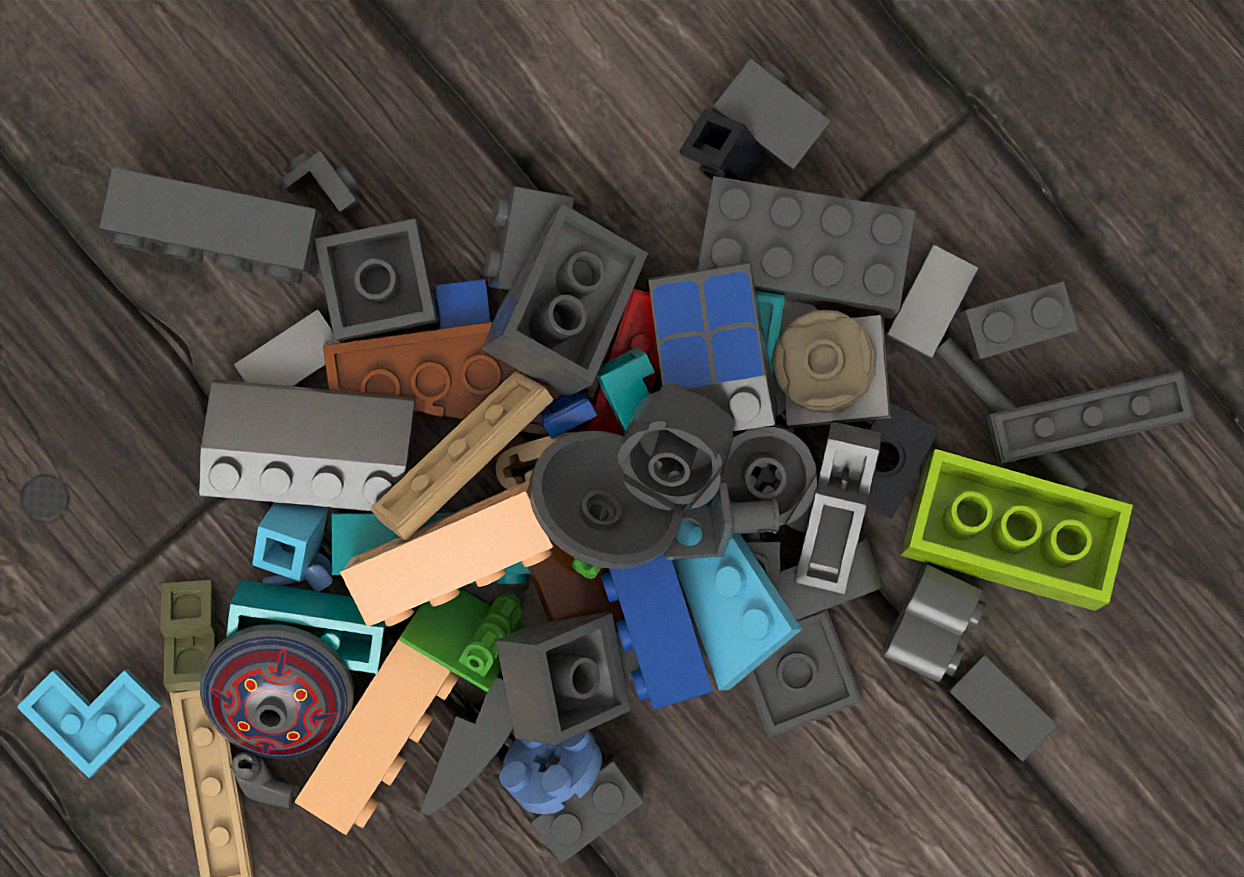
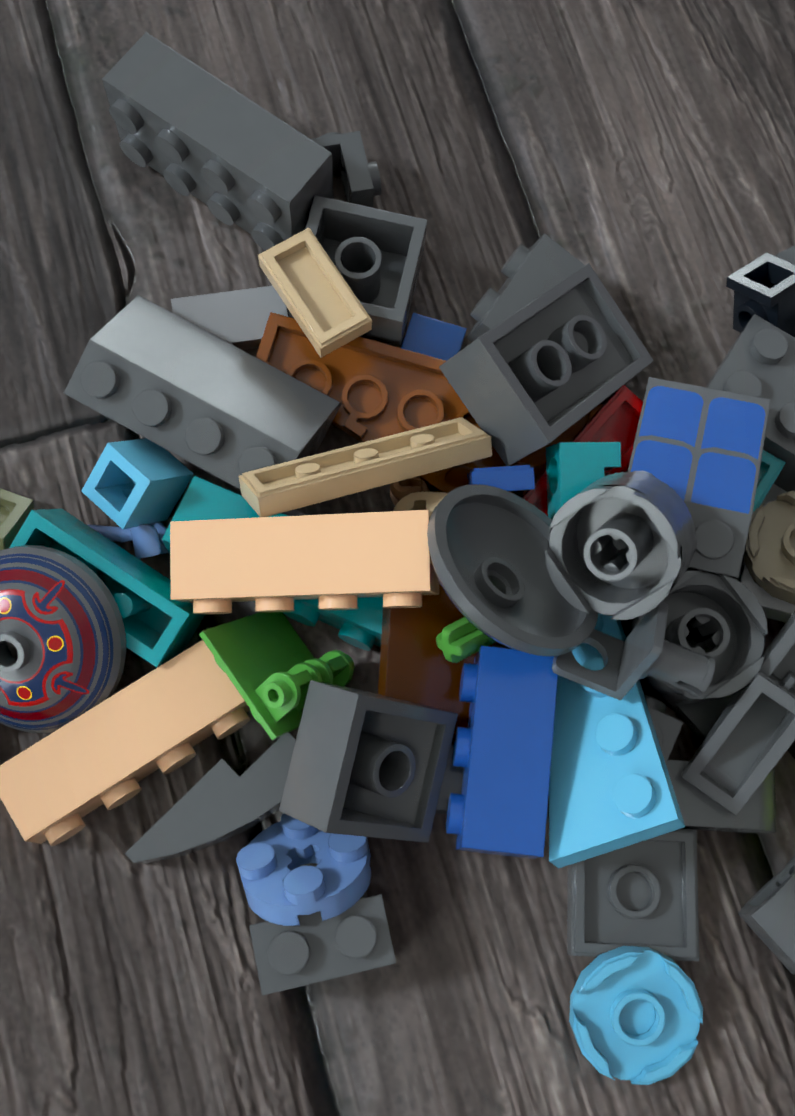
camera: 20 degrees right, 15 degrees down
none -> tan tile [258,228,372,358]
none -> medium azure tile [569,946,703,1085]

